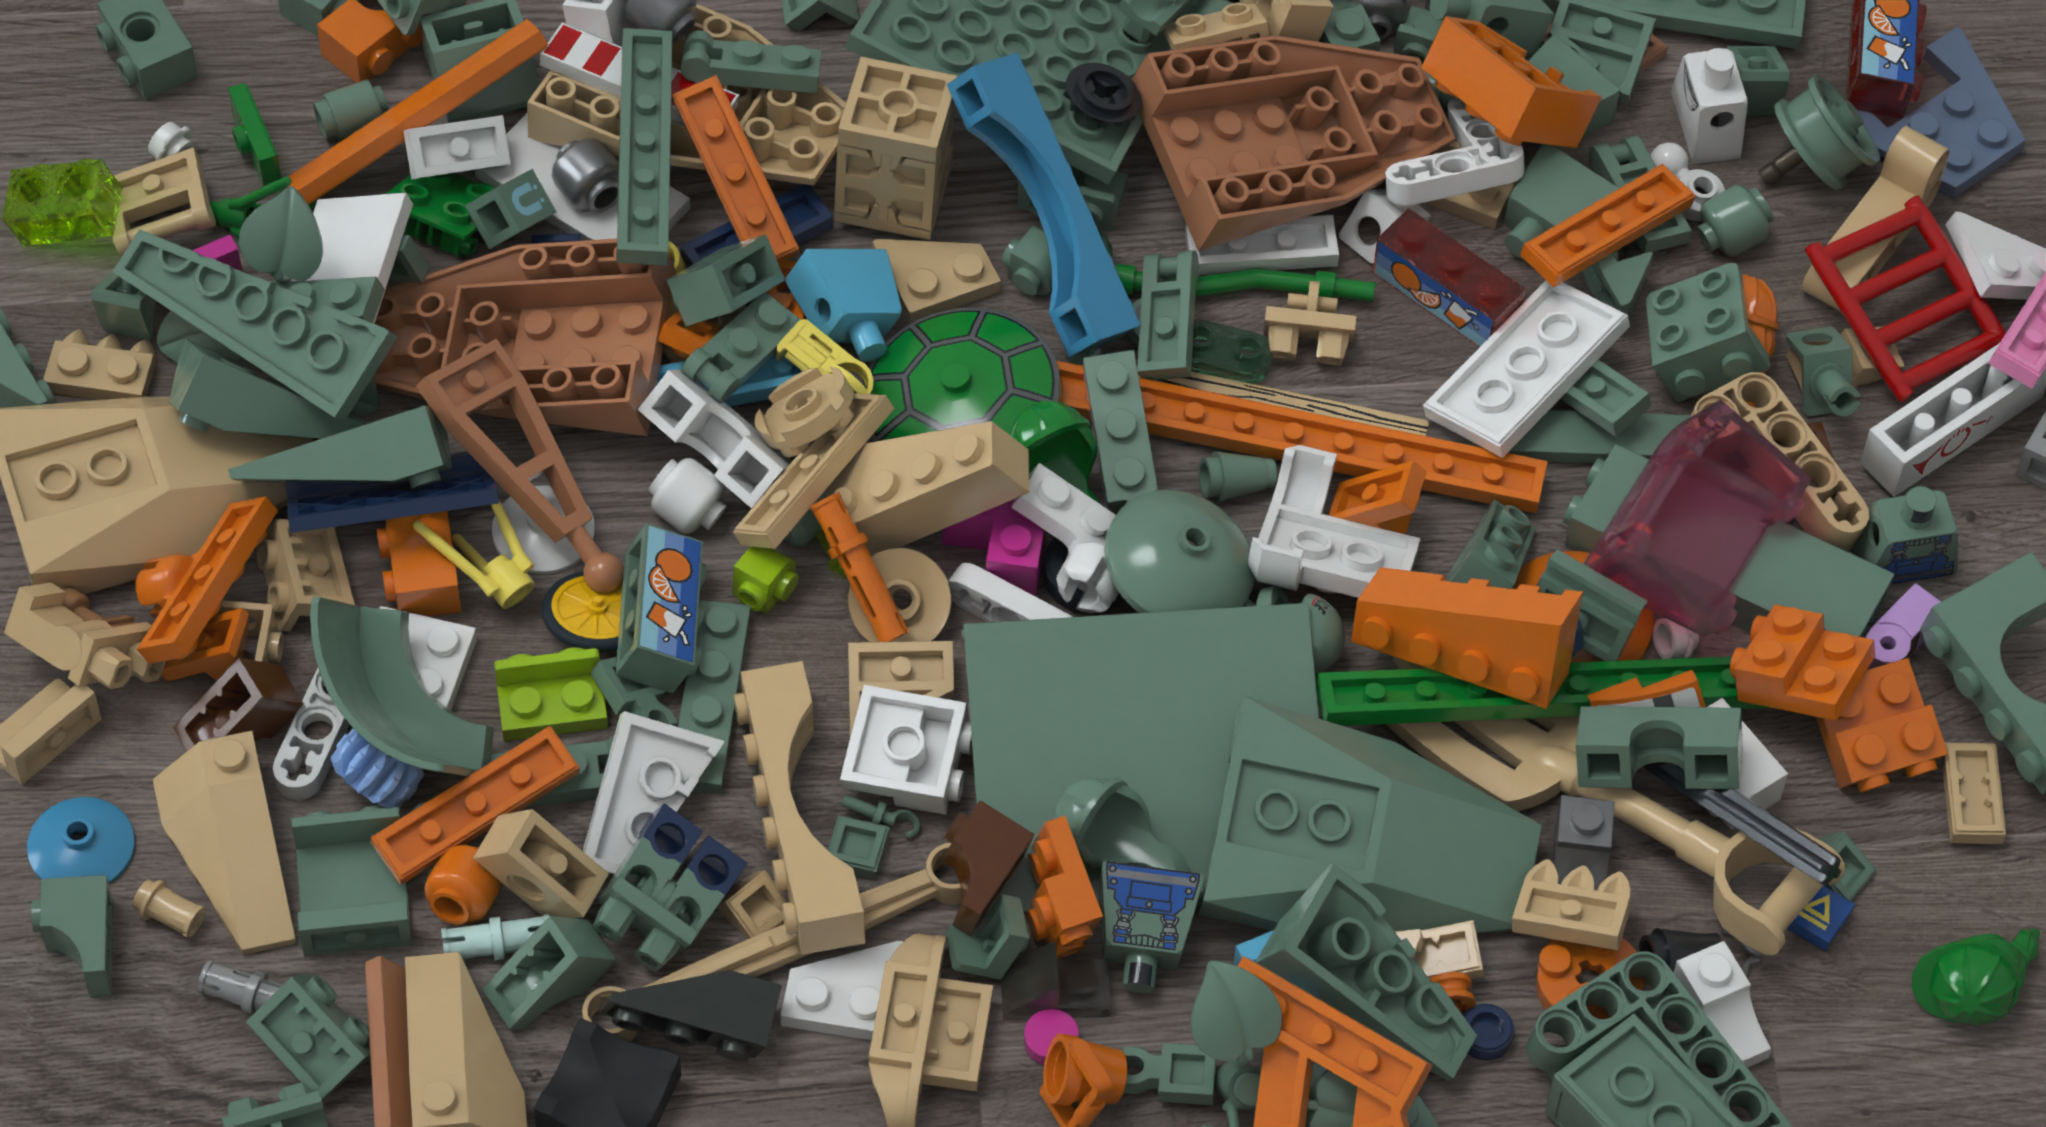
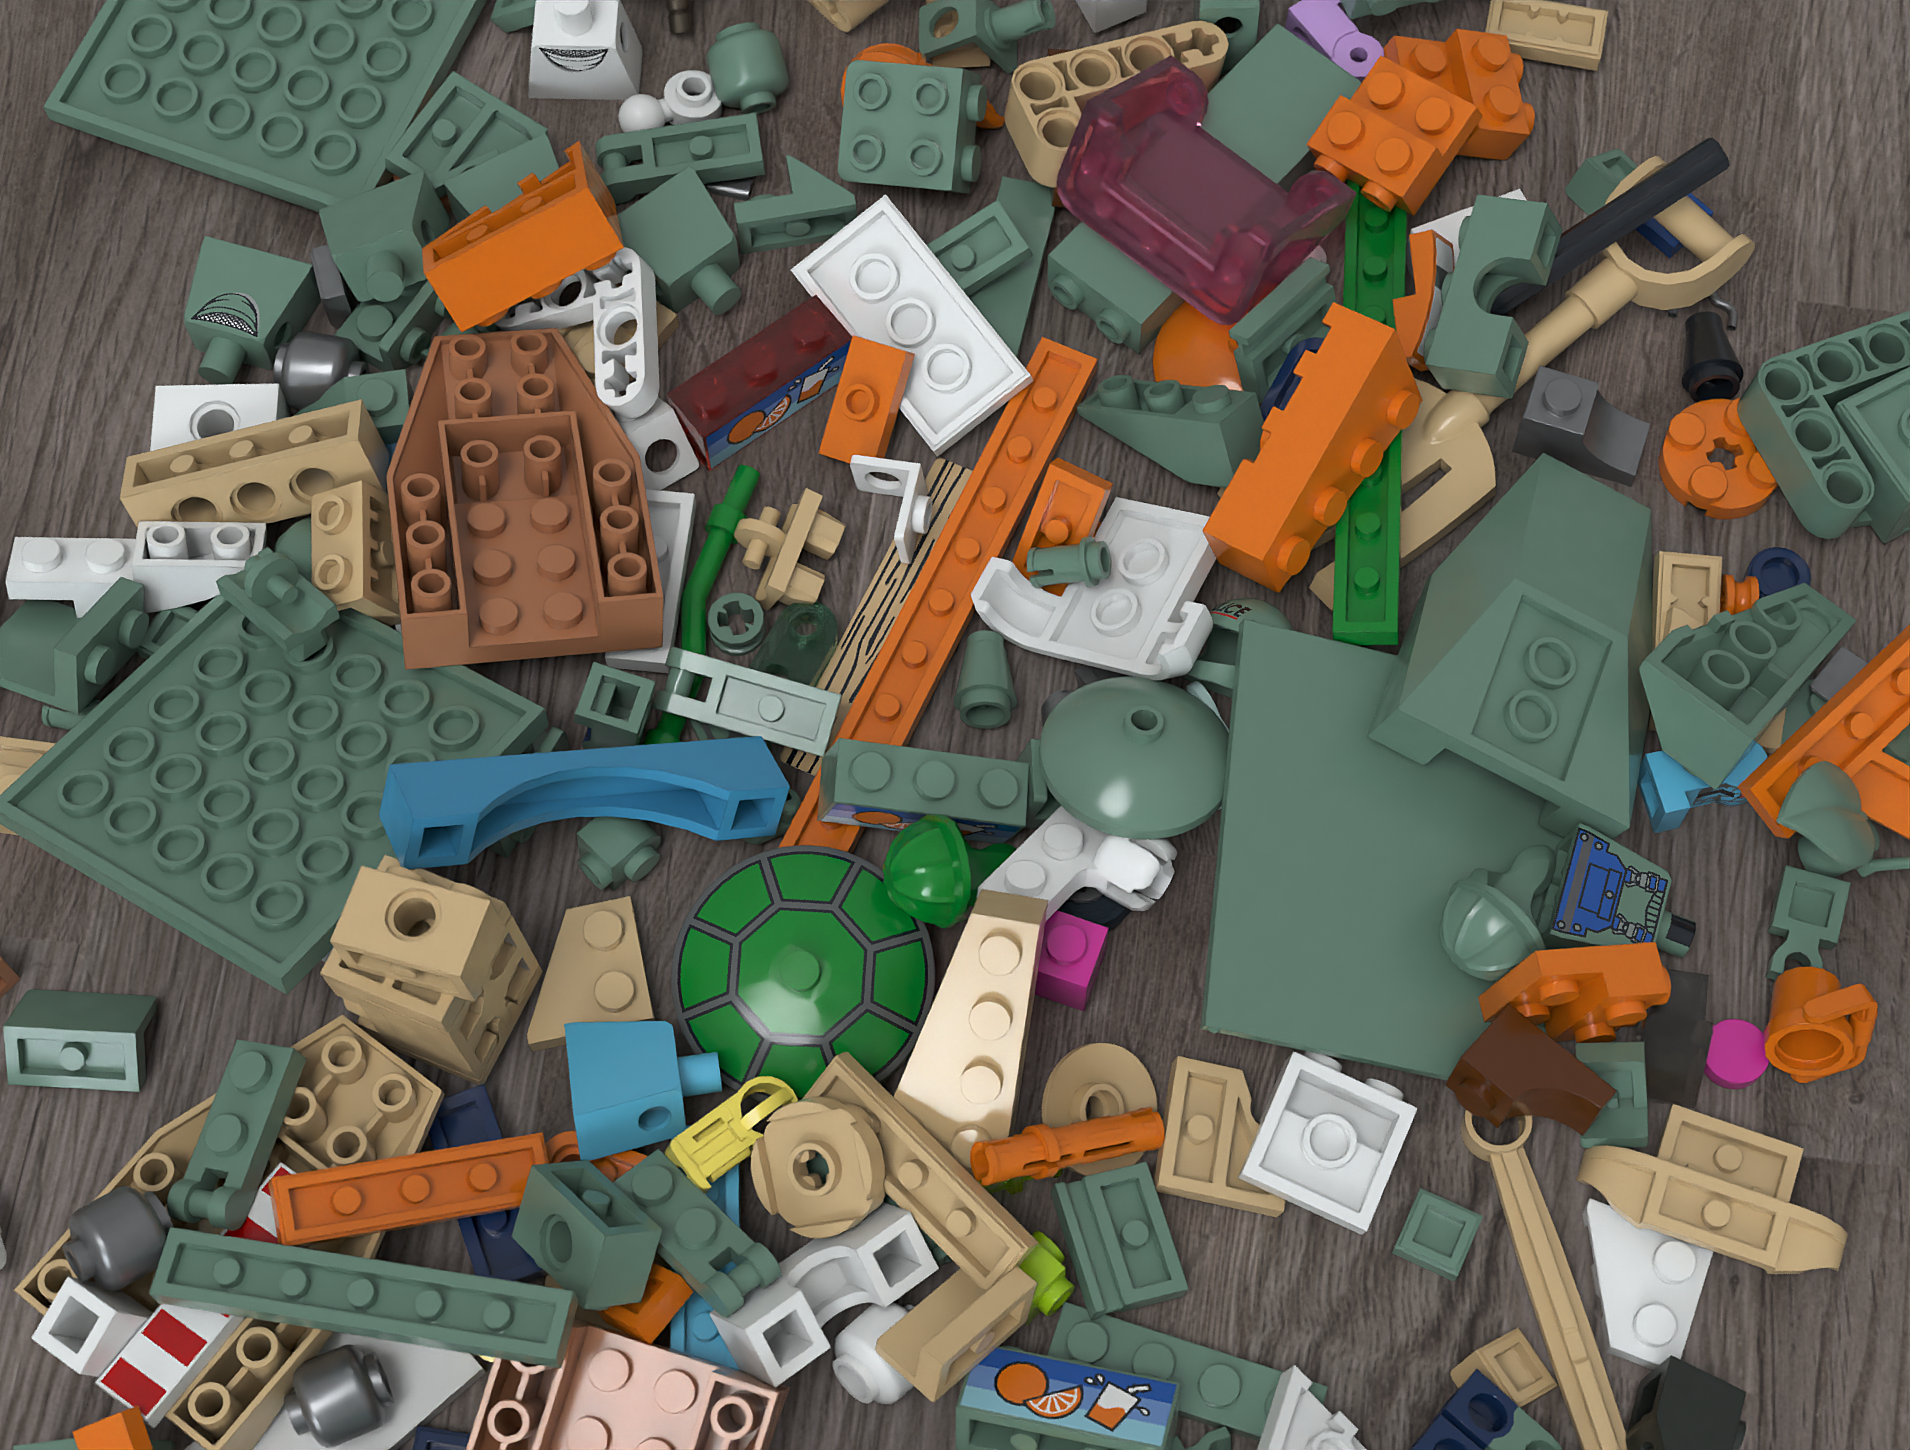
camera: 75 degrees left, 10 degrees up
tan arch [733,661,865,955] -> none
sand green hand [841,794,921,839] -> none
white beam [948,563,1072,622] -> none
black gear [1063,63,1141,130] -> none
tan plate [1512,859,1631,950] -> none
orange tile [1520,164,1696,288] -> none
white arch [1674,941,1771,1068] -> none
green piece [1911,928,2040,1027] -> none
none -> tan brick [330,866,505,1002]
none -> sand green leg [574,662,656,749]
none -> sand green bush [708,593,766,656]
none -> orange plate [818,335,915,464]
none -> white bracket [850,455,932,564]
none -> tan panel [875,1266,1037,1403]
none -> sand green pin [1027,536,1111,588]
none -> sand green plate [1050,1162,1189,1320]

